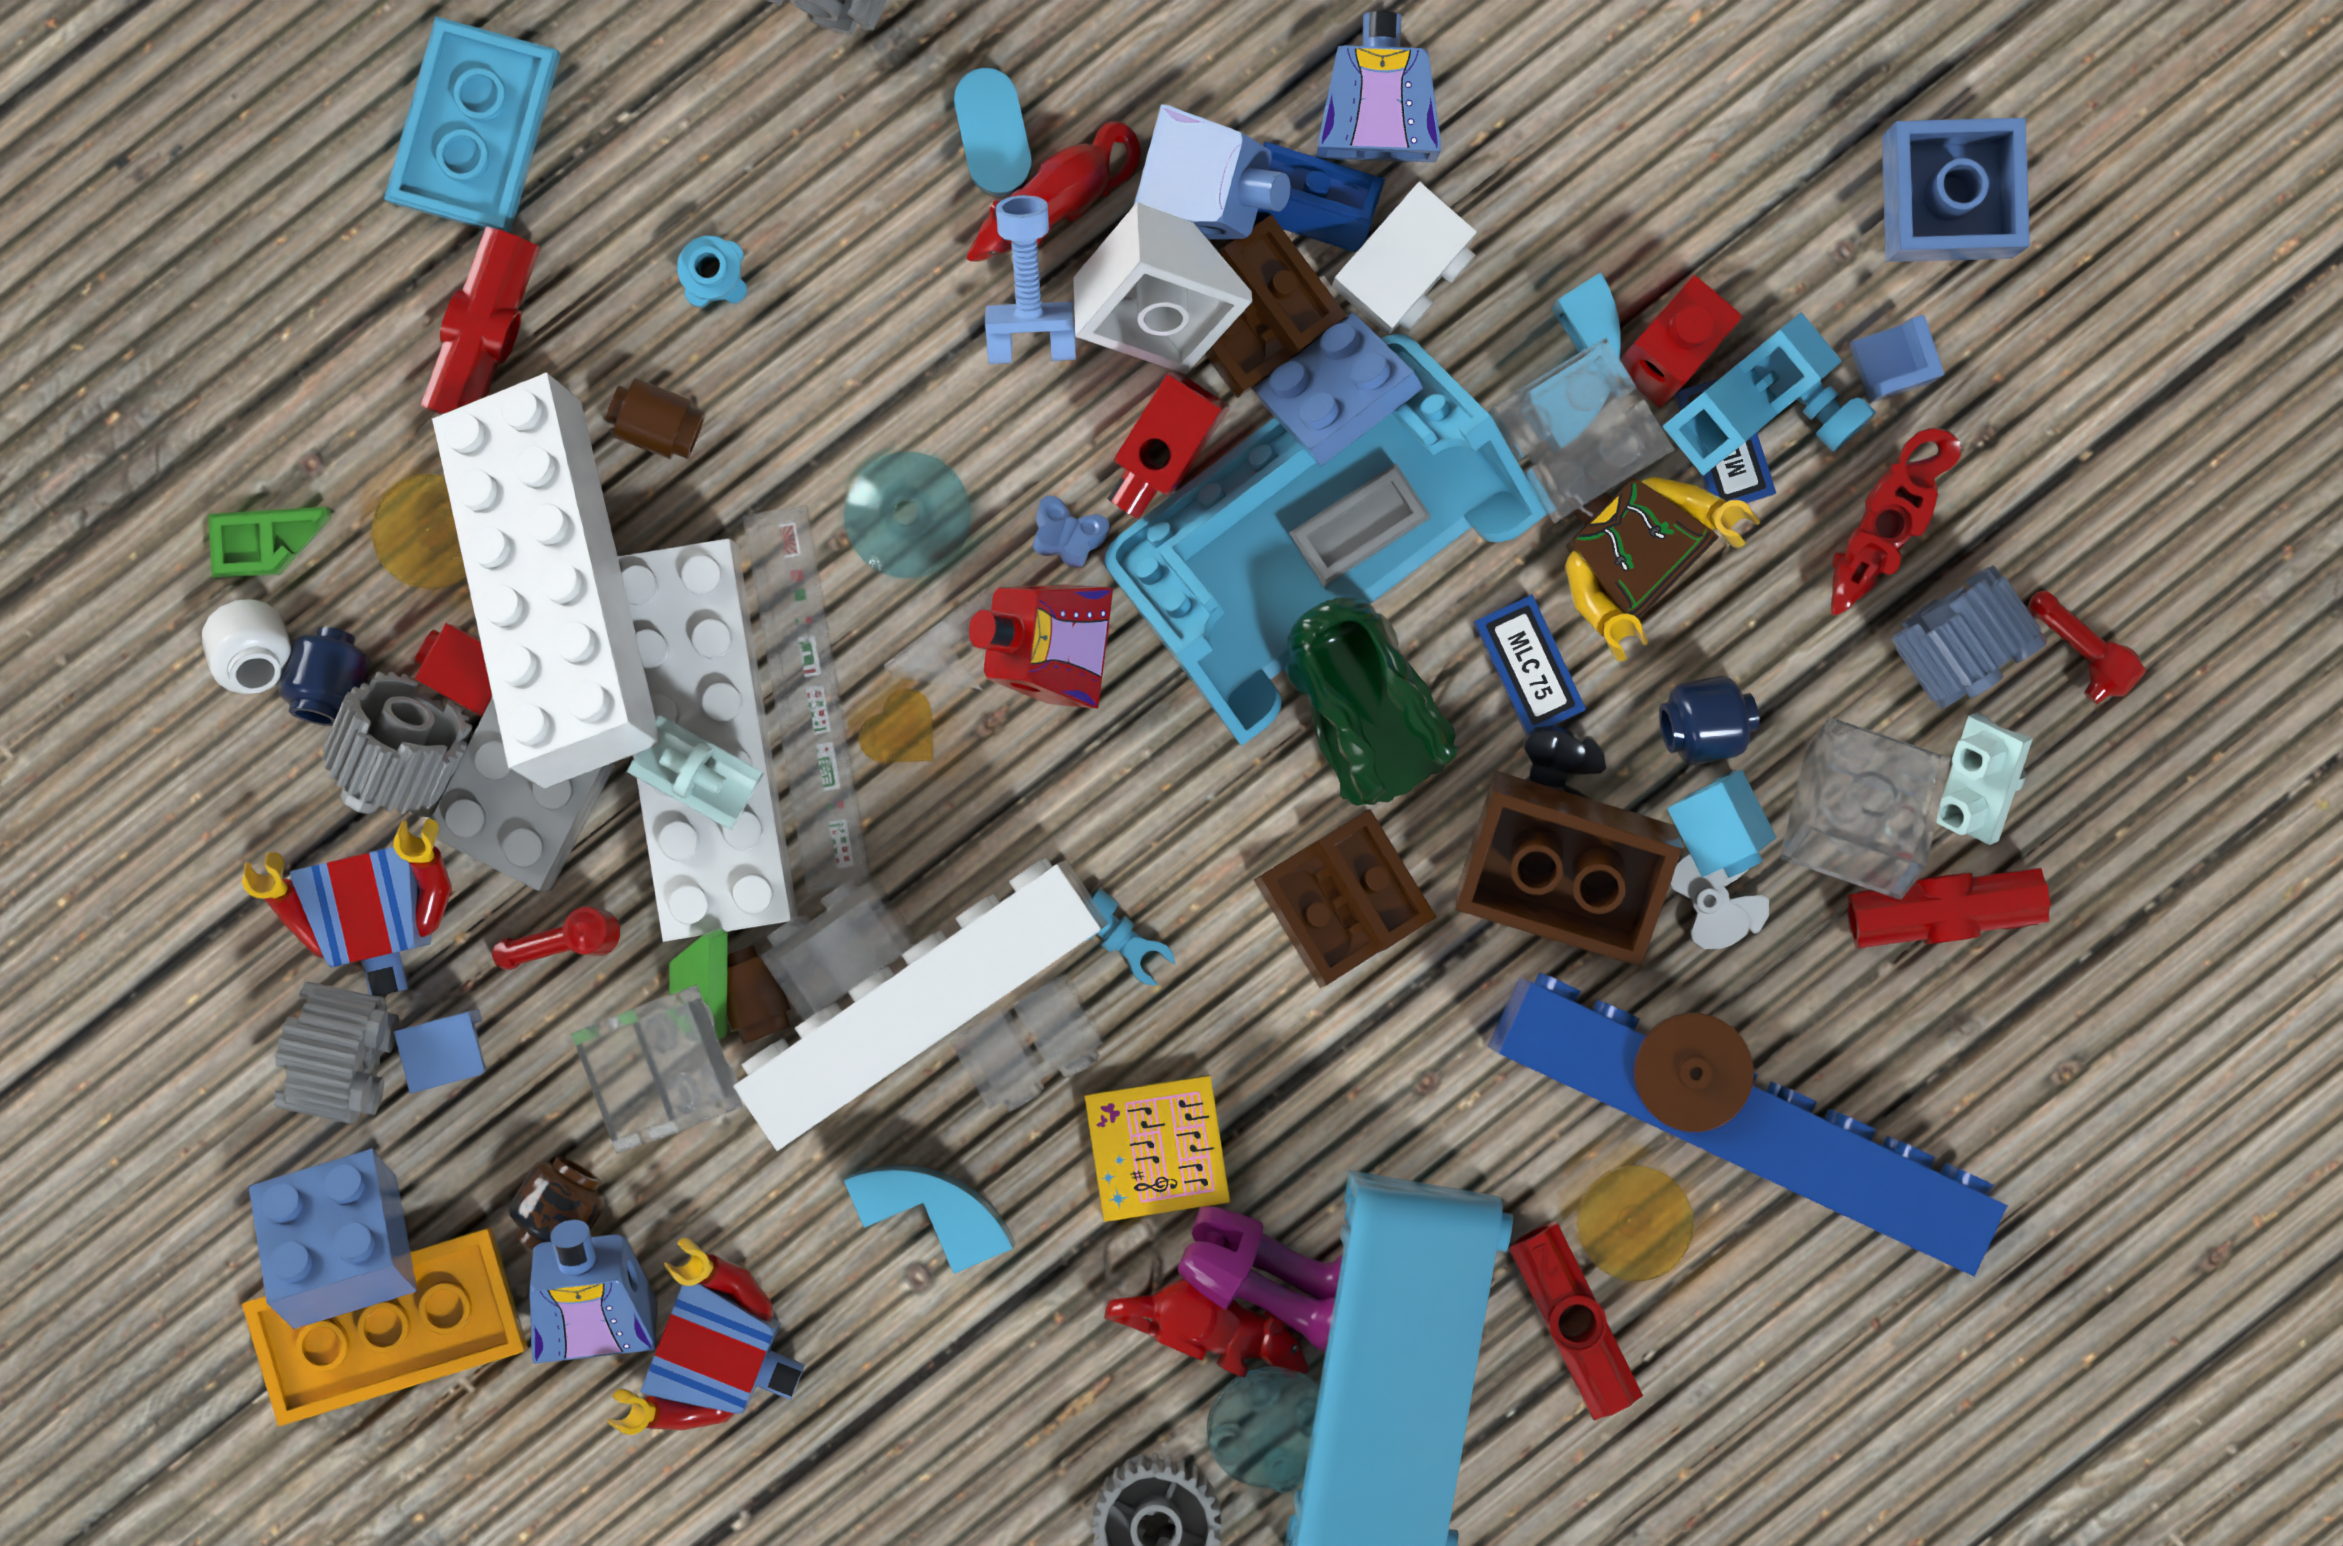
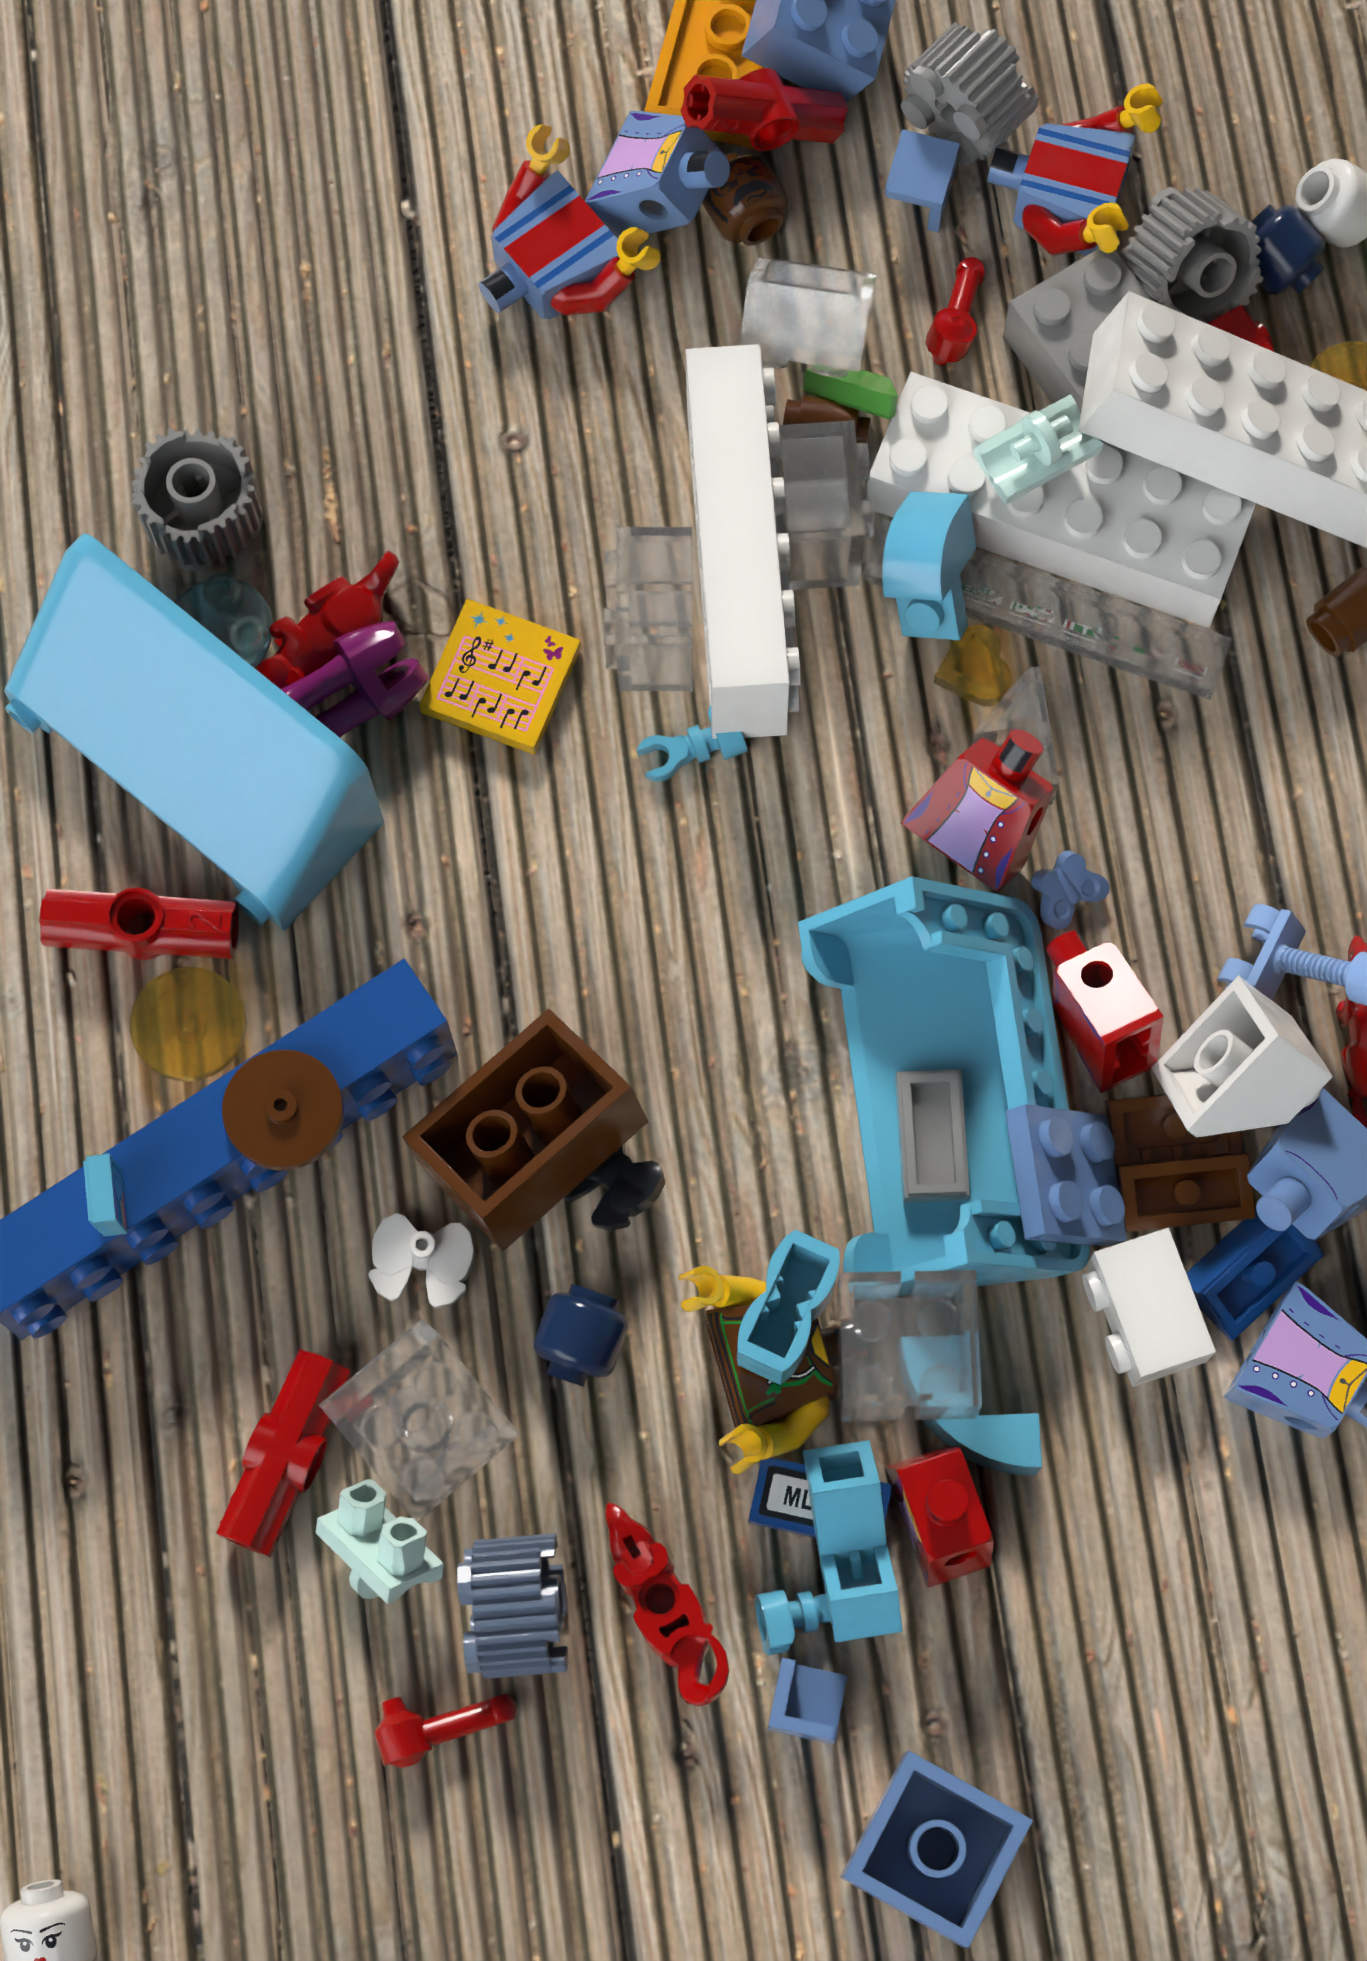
camera: 120 degrees right, 15 degrees down
clear light blue dish [844,452,971,578] -> none
medium azure brick [844,1165,1016,1274] -> none
reddish brown slope [1254,809,1436,988] -> none
dark green hair [1285,597,1459,806] -> none
tile [1473,594,1586,735] -> none
medium azure brick [1667,769,1777,878] -> none
none -> medium azure tile [83,1153,128,1237]
none -> red piece [680,68,848,151]
none -> medium azure brick [737,1229,840,1385]
none -> medium azure brick [882,491,977,640]

